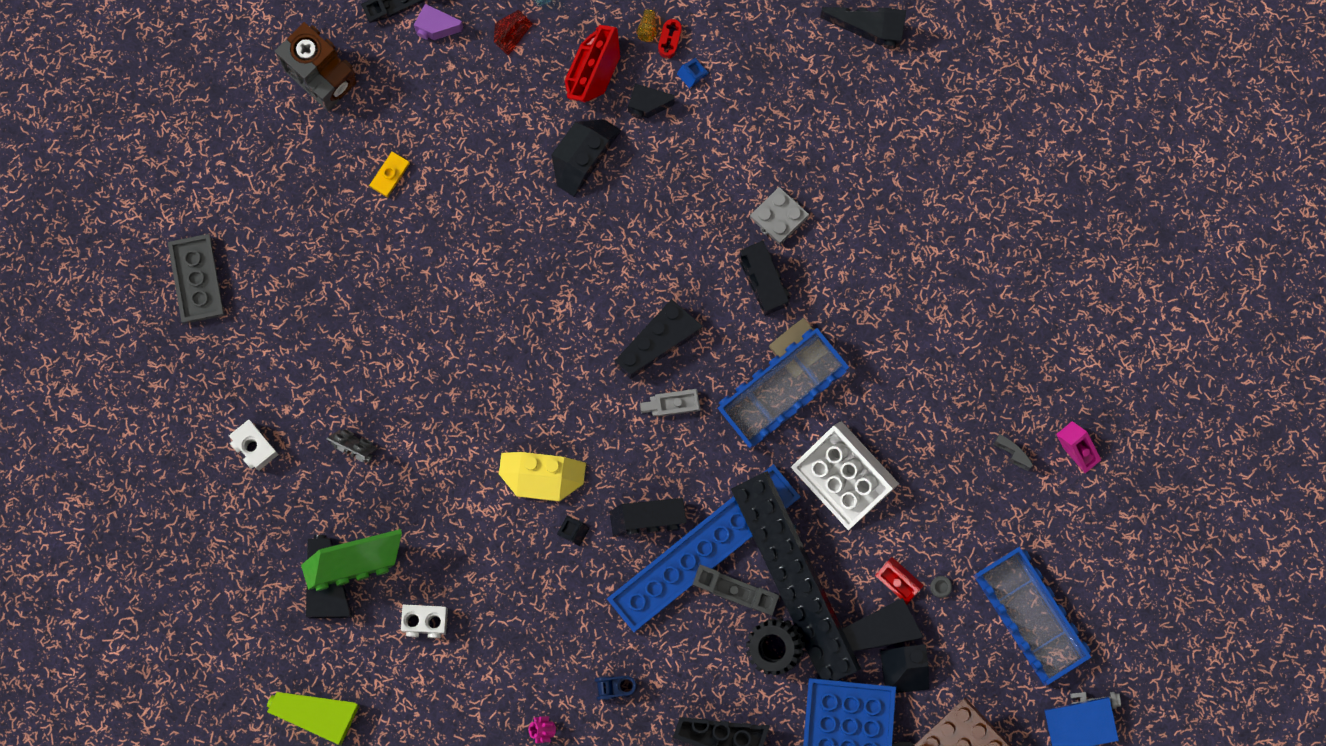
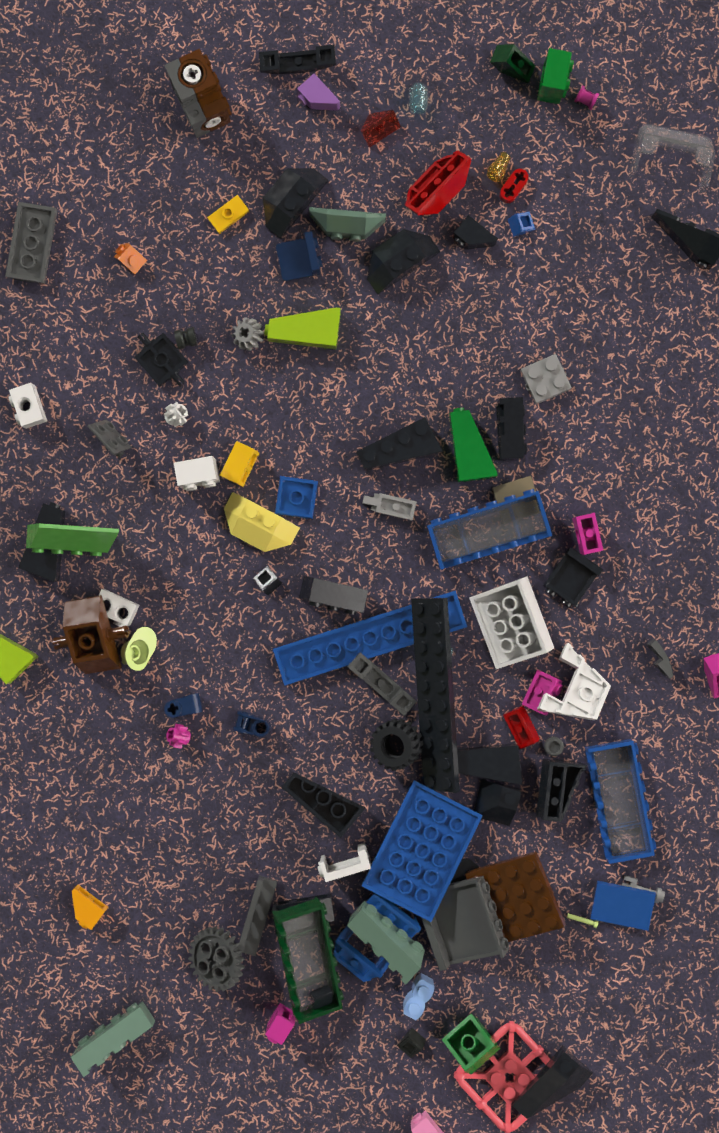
camera: 25 degrees right, 10 degrees up
none -> reddish brown slope [52,595,129,674]
none -> orange bracket [114,243,147,274]
none -> yellowish green piece [121,627,157,671]
none -> black plate [135,332,189,387]
none -> white gear [164,402,188,427]
none -> dark blue piece [164,693,203,718]
none -> pearl dark grey wheel [174,327,198,350]
none -> white brick [174,456,220,491]
none -> yellow hinge [220,441,259,487]
none -> light grey gear [231,317,264,351]
none -> black wedge [263,168,329,239]
none -> lime slope [264,307,341,349]
none -> blue tile [275,476,318,519]
none -> dark blue bracket [276,231,323,281]
none -> sand green wedge [309,207,386,242]
none -> green slope [449,408,498,483]
none -> dark pink bracket [522,669,563,716]
none -> black wedge [536,758,587,822]
none -> white wing [537,643,611,721]
none -> black panel [543,547,603,608]
none -> dark pink brick [572,513,603,555]

